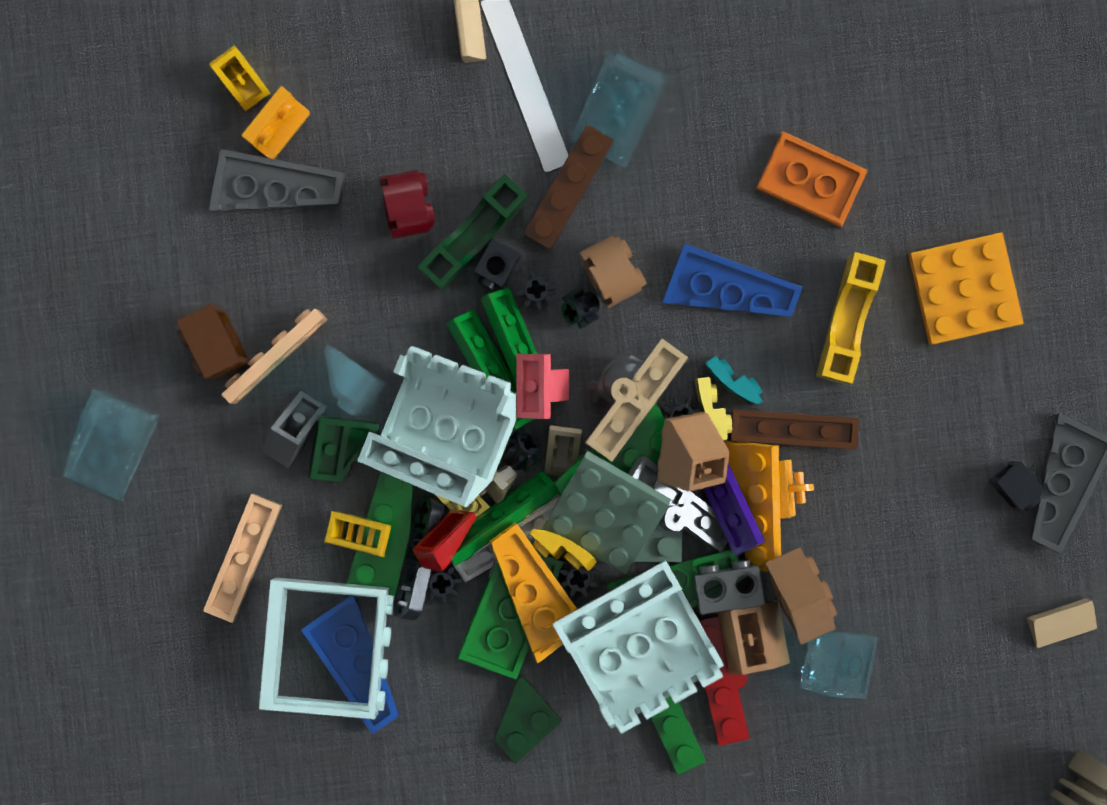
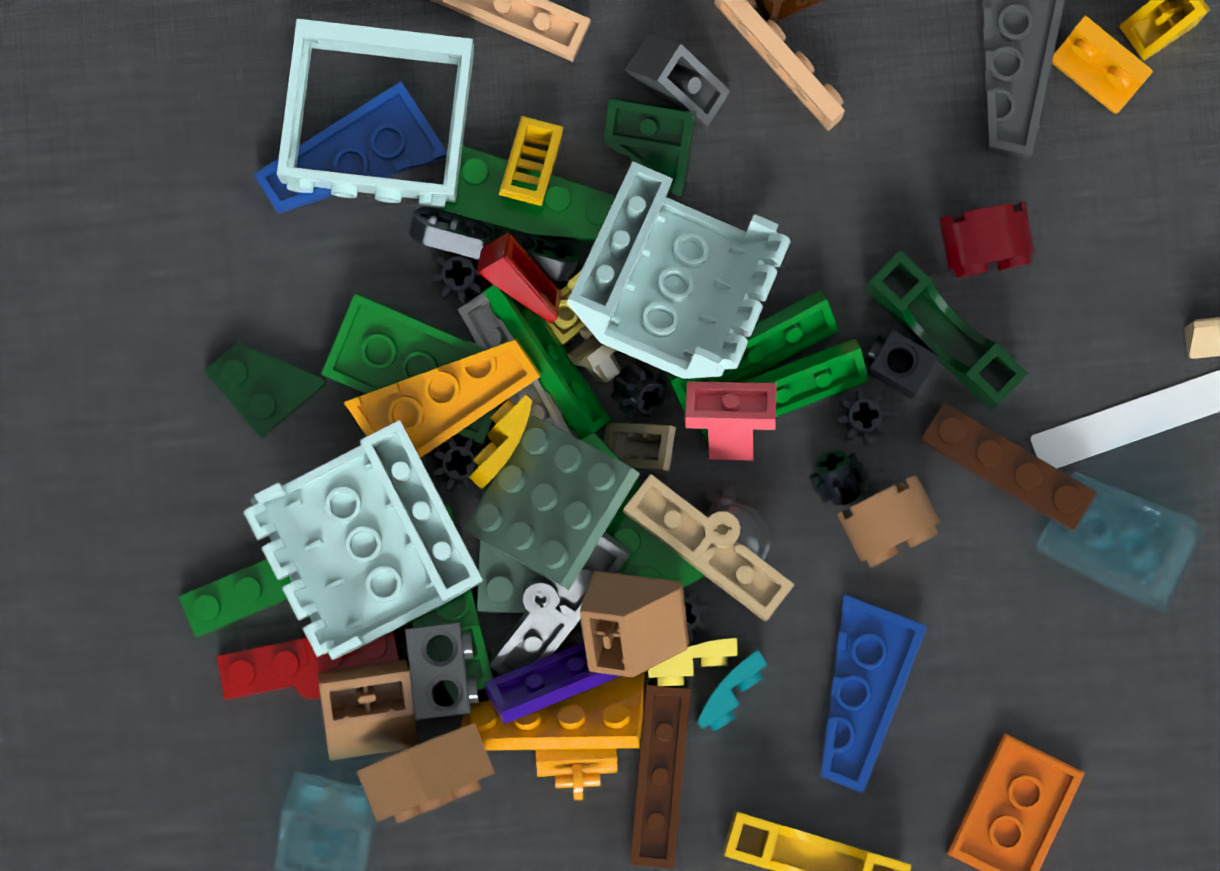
camera: 90 degrees right, 5 degrees down
clear light blue slope [324,345,387,416] -> none

